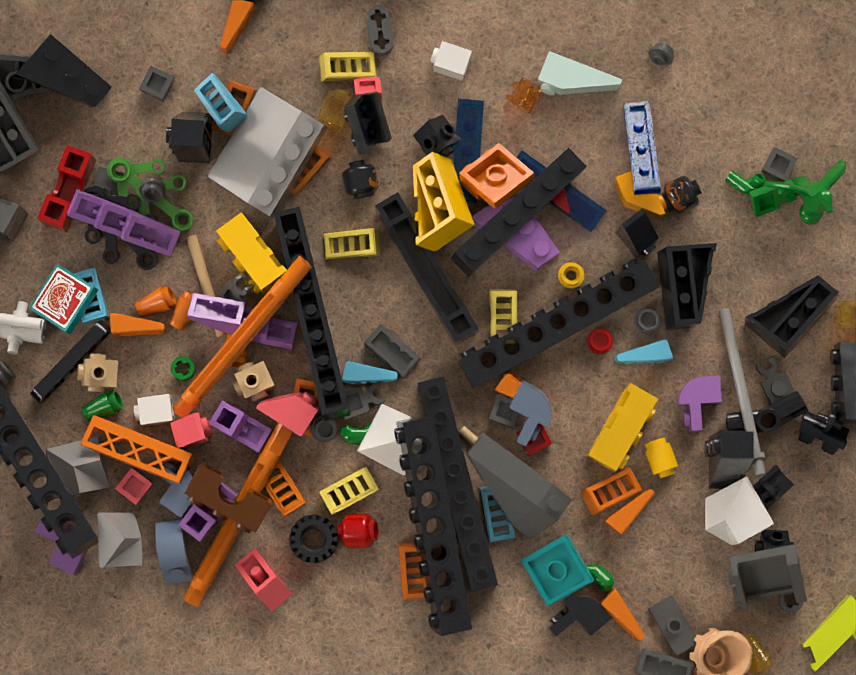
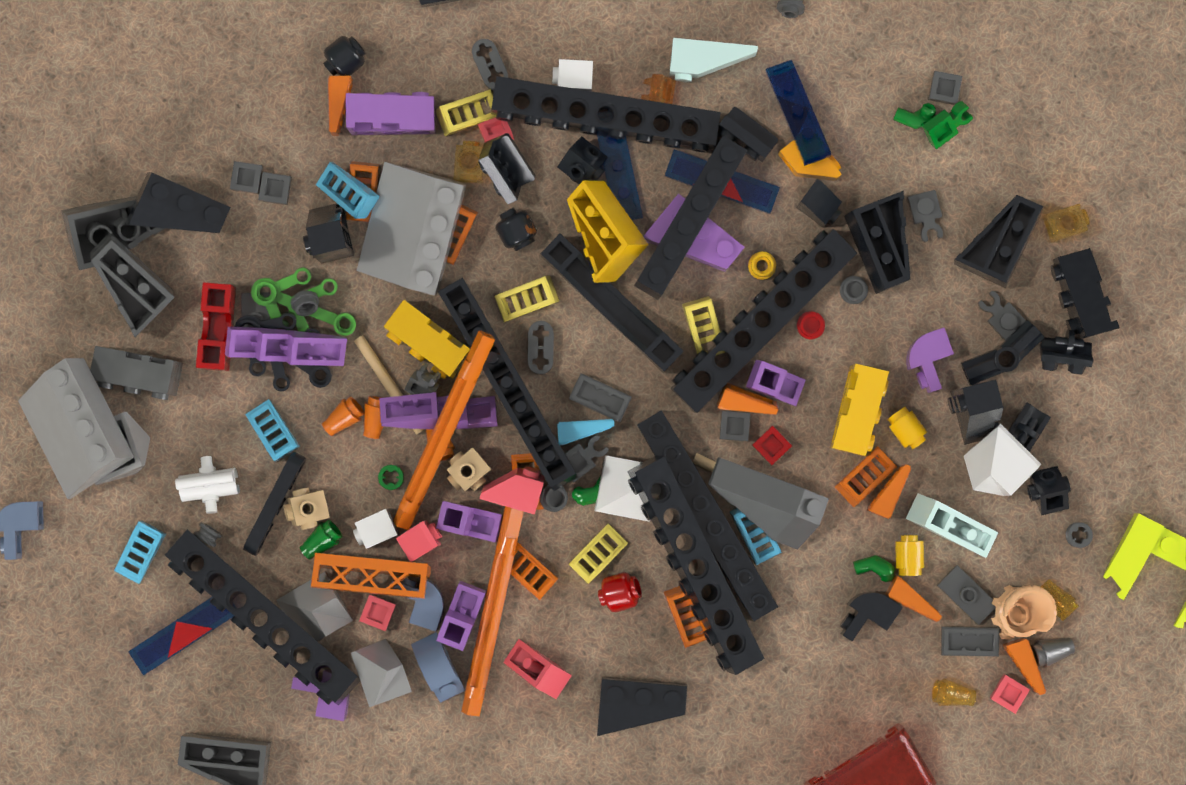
camera: 10 degrees left, 5 degrees up
tile [29,264,99,334] -> none
orange slope [110,313,167,337] -> none
reddish brown arch [184,462,274,533] -> none
black tyre [289,514,338,563] -> none
orange plate [459,143,535,209] -> none
sand blue brick [509,380,552,446] -> none
teal tile [521,533,594,607] -> none
medium azure slope [614,340,673,364] -> none
black head [661,176,702,214] -> none
light grey bar [719,308,766,477] -> none
dark grey panel [727,544,807,612] -> none
green animal [764,159,846,225] -> none
none -> dark grey plate [230,161,263,194]
none -> medium lavender wedge [346,92,436,135]
none -> black brick [491,76,721,153]
none -> dark grey beam [528,321,554,375]
none -> black wedge [597,677,688,736]
none -> black bracket [718,107,778,162]
none -> medium lavender brick [746,360,806,406]
none -> yellow brick [895,535,924,576]
none -> light aqua slope [906,493,998,558]
none -> dark grey plate [907,190,943,242]

